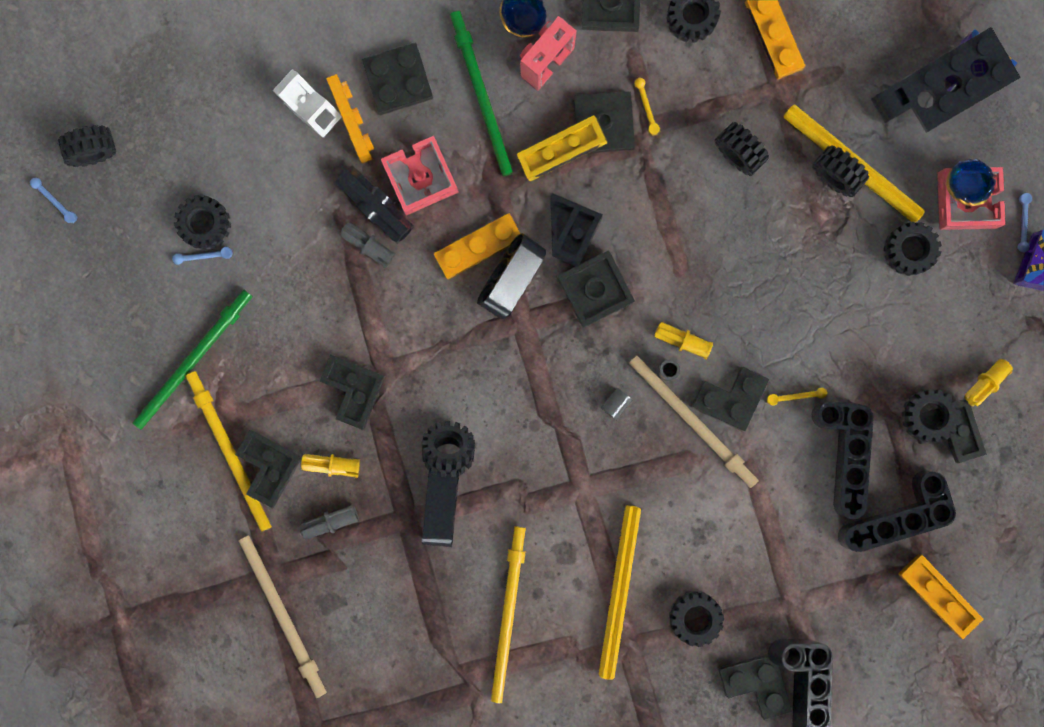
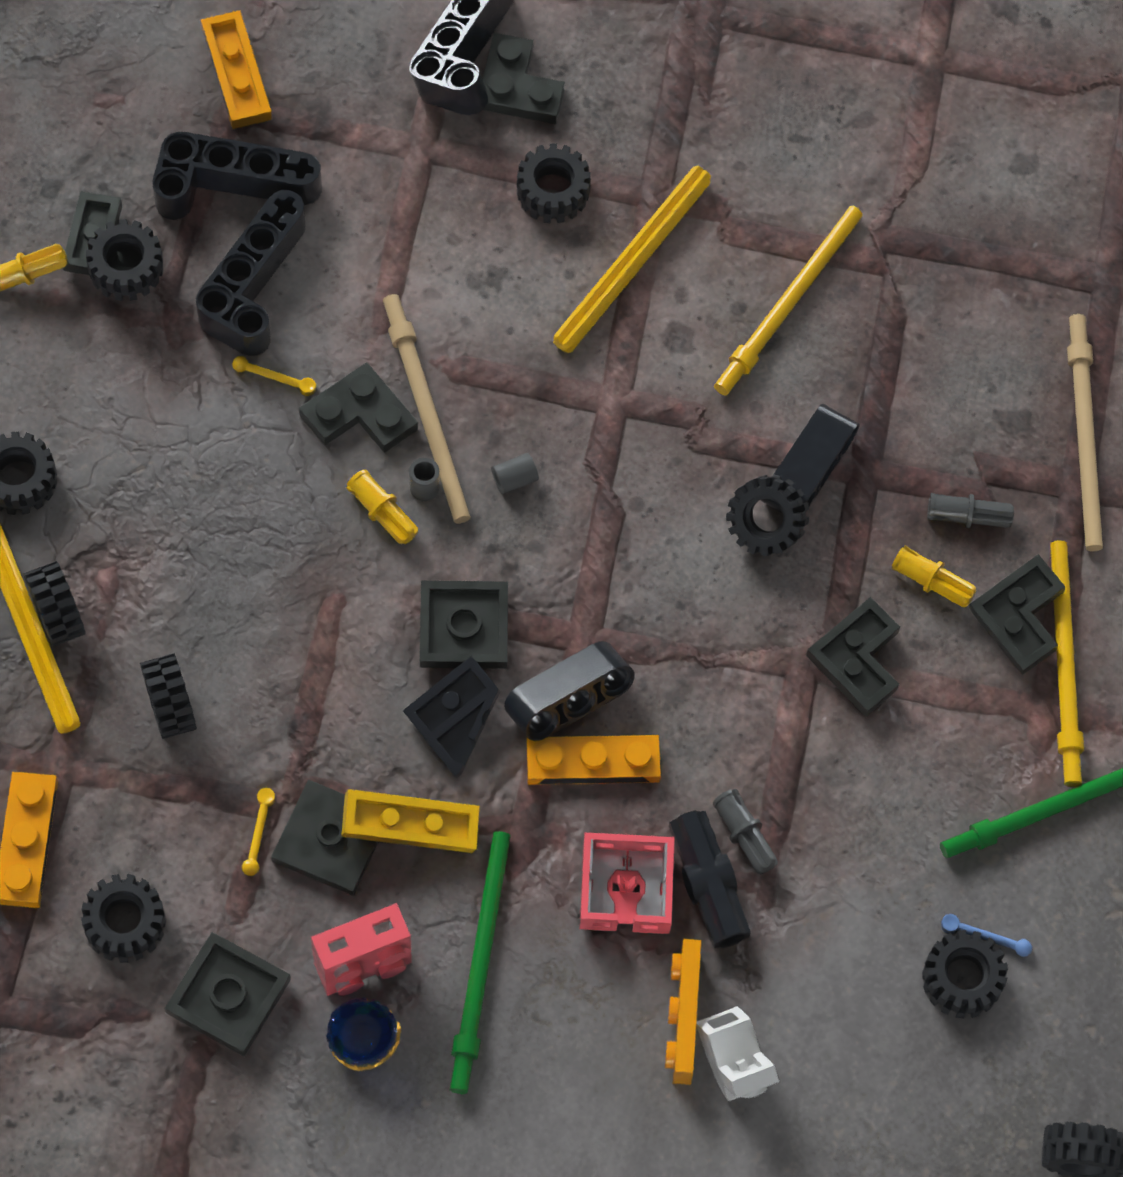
camera: 160 degrees left, 20 degrees down
pearl dark grey plate [362,42,434,115] -> none

